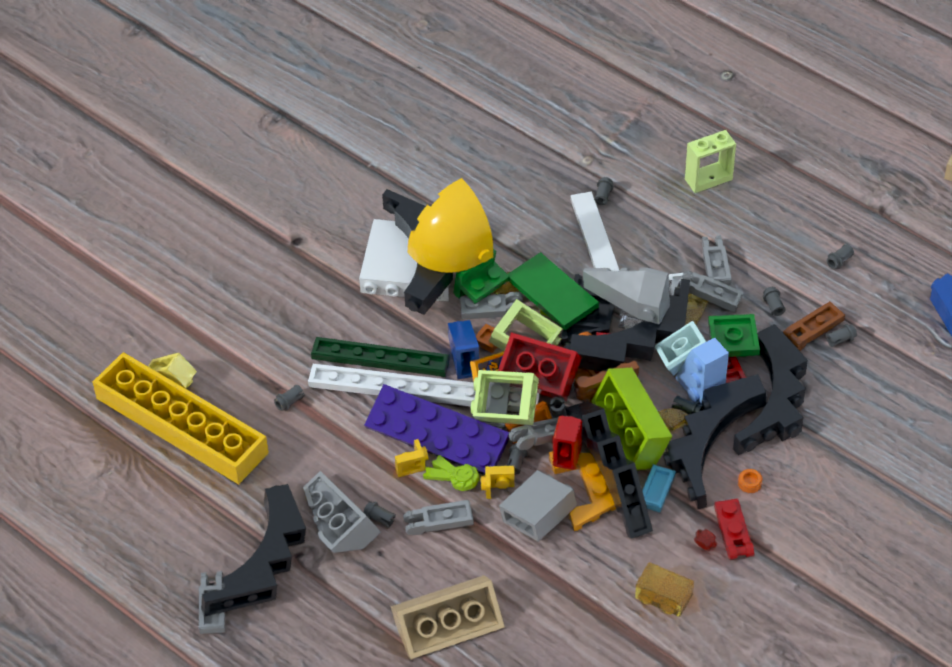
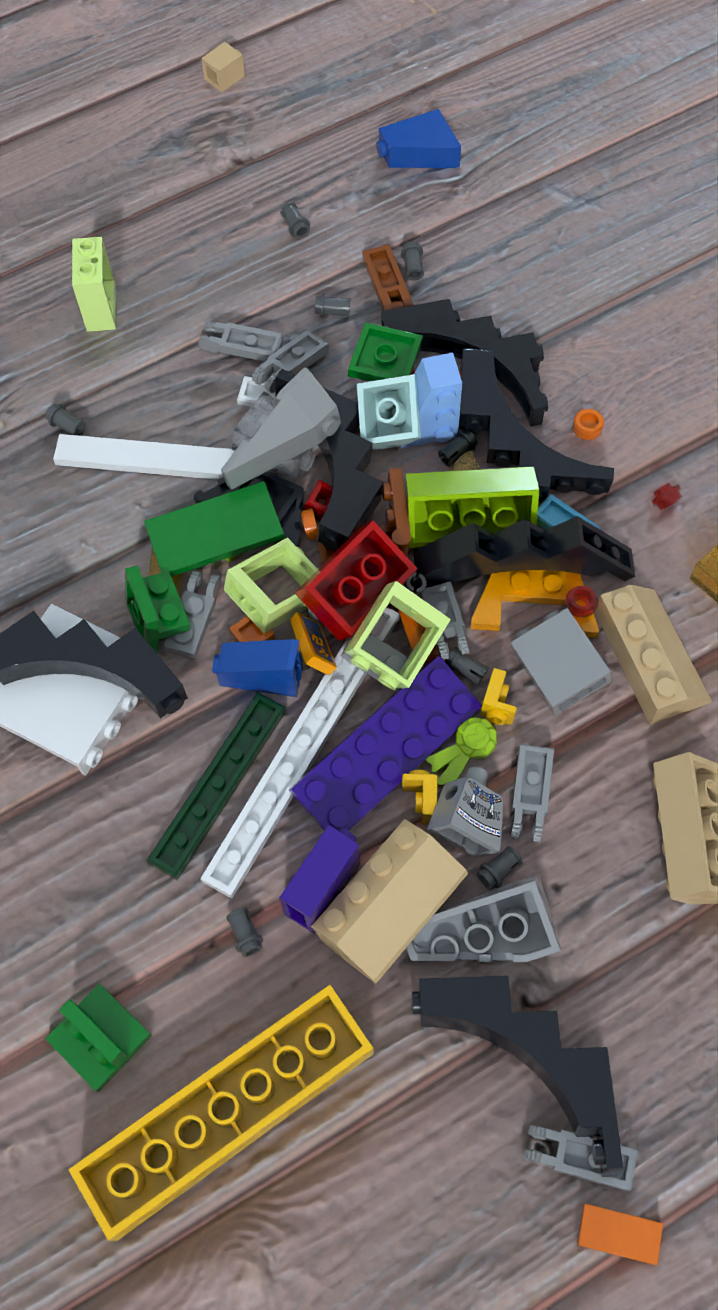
camera: 70 degrees left, 15 degrees up
light yellow arch [148,353,197,389] -> none
yellow brick [408,178,494,273] -> none
red brick [553,416,582,470] -> none
red plate [714,498,754,560] -> none
none -> green bracket [45,983,152,1093]
none -> dark purple brick [279,825,360,934]
none -> tan slope [311,819,468,984]
none -> light grey torso [427,767,503,857]
none -> clear red plate [565,586,598,618]
none -> orange tile [577,1203,663,1266]
none -> tan slope [595,585,712,725]

